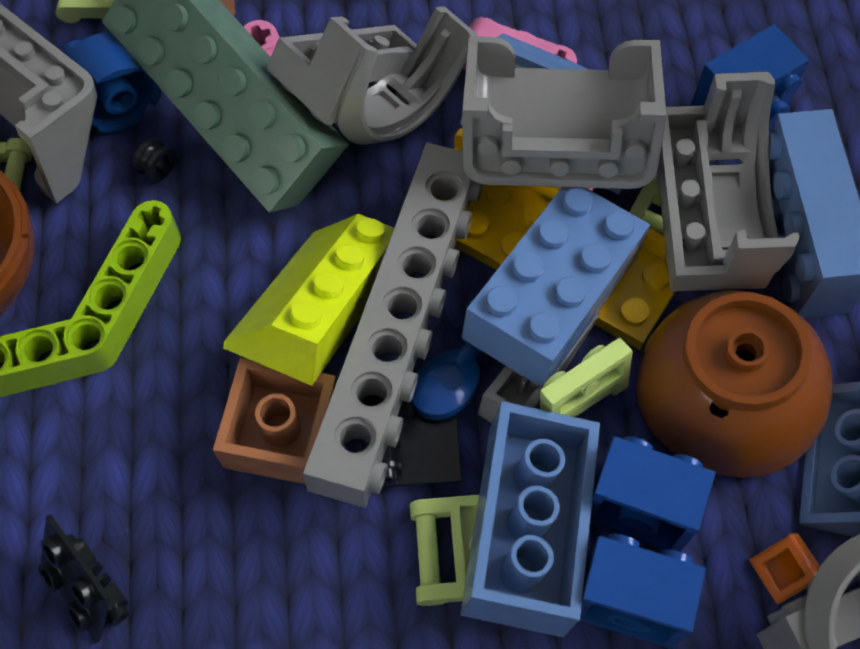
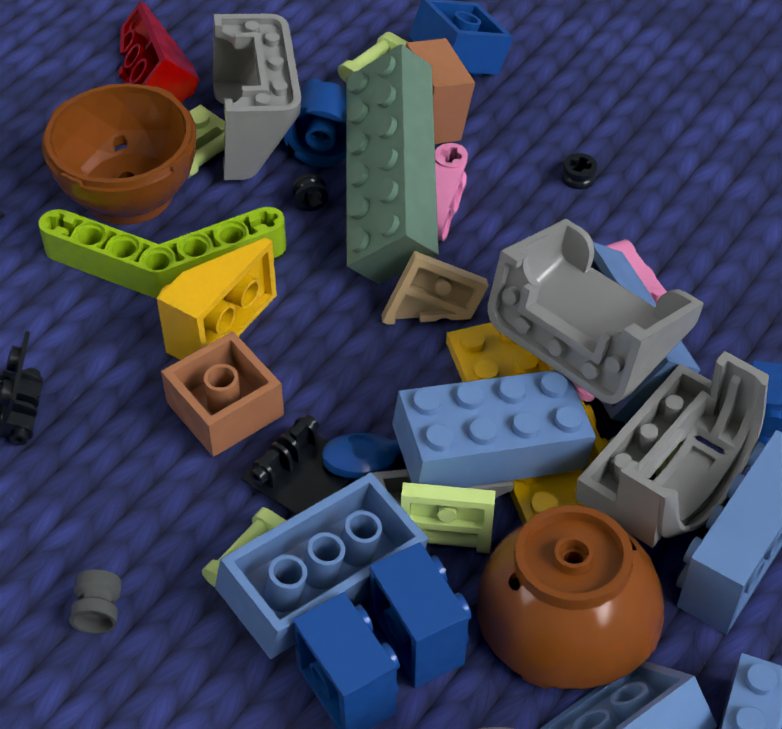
camera: 40 degrees right, 15 degrees down
neon yellow slope [223,214,394,386] -> none
light grey piece [266,6,478,145] -> none
light grey brick [303,142,484,508] -> none
none -> yellow slope [156,237,277,360]
none -> tan wing [381,251,489,324]

